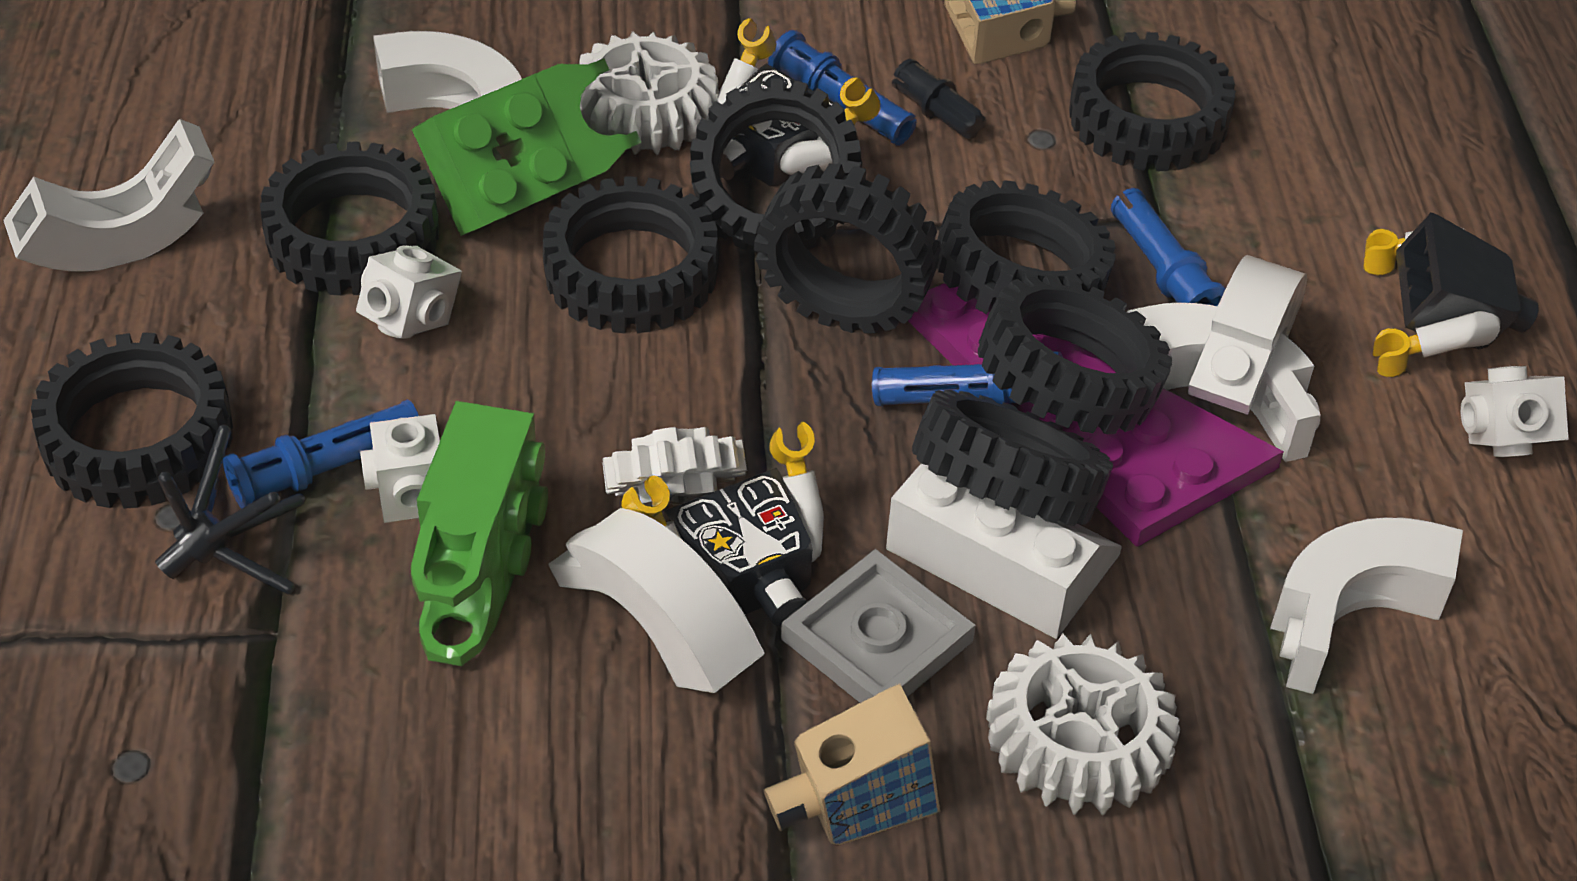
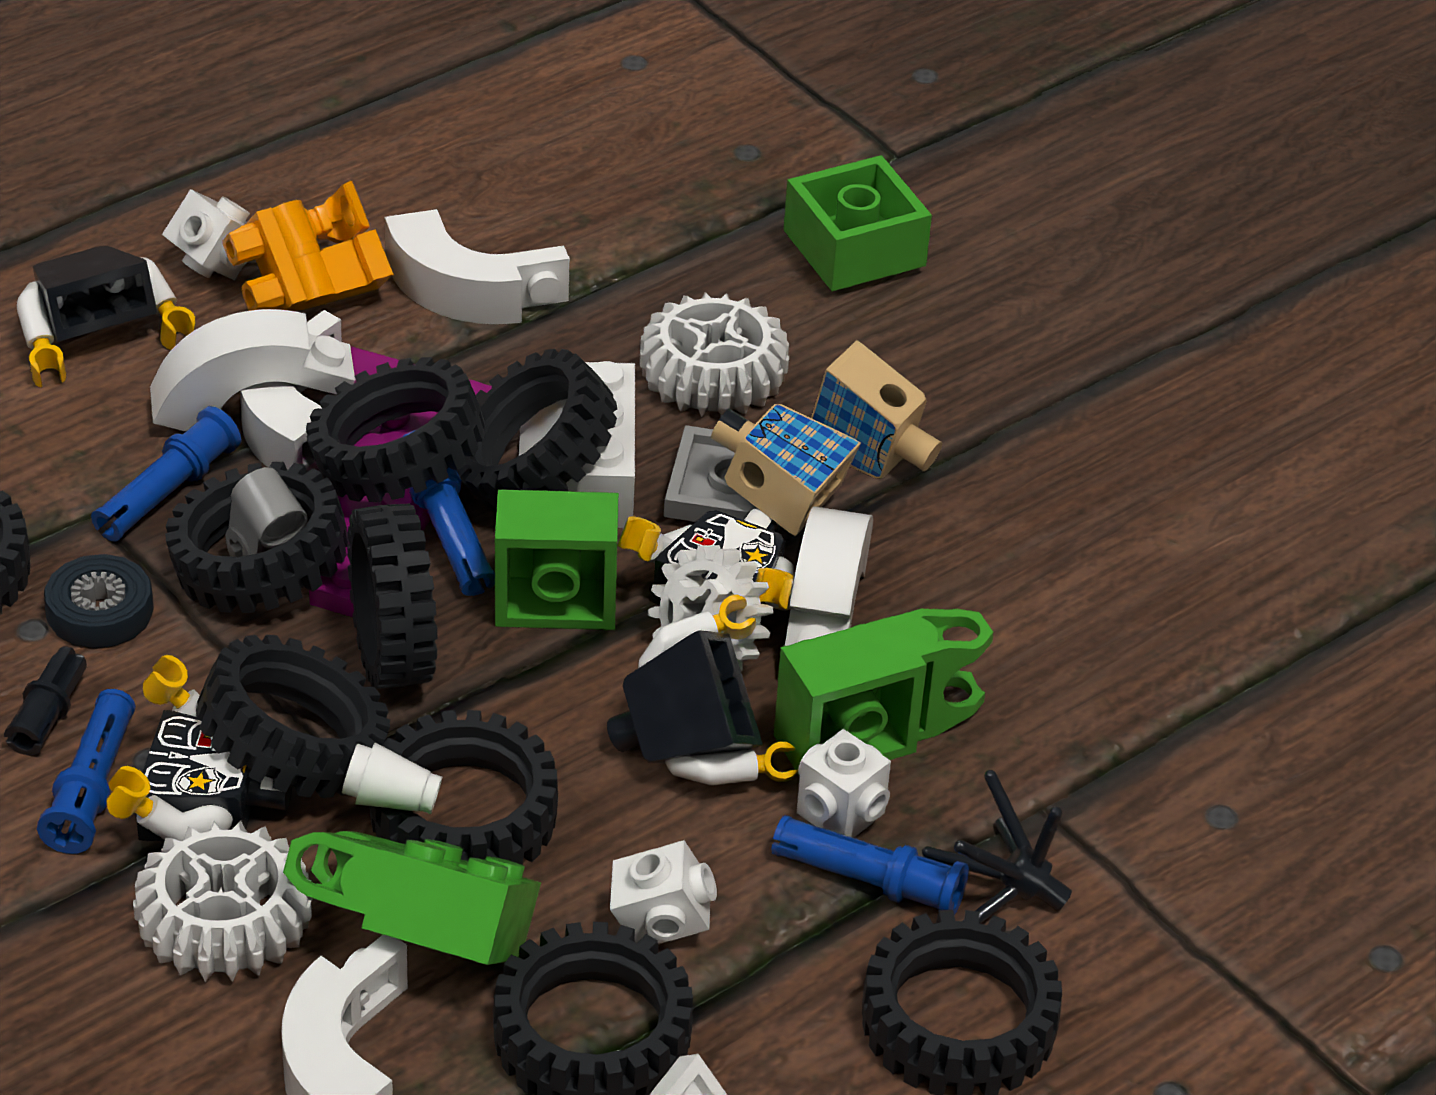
camera: 125 degrees left, 5 degrees down
none -> black bush [44,554,154,648]
none -> light orange hips [222,181,394,311]
none -> light grey piece [225,467,308,557]
none -> white cone [342,742,443,814]
none -> bright green brick [495,490,619,630]
none -> black torso [607,595,798,785]
none -> tan torso [711,404,861,536]

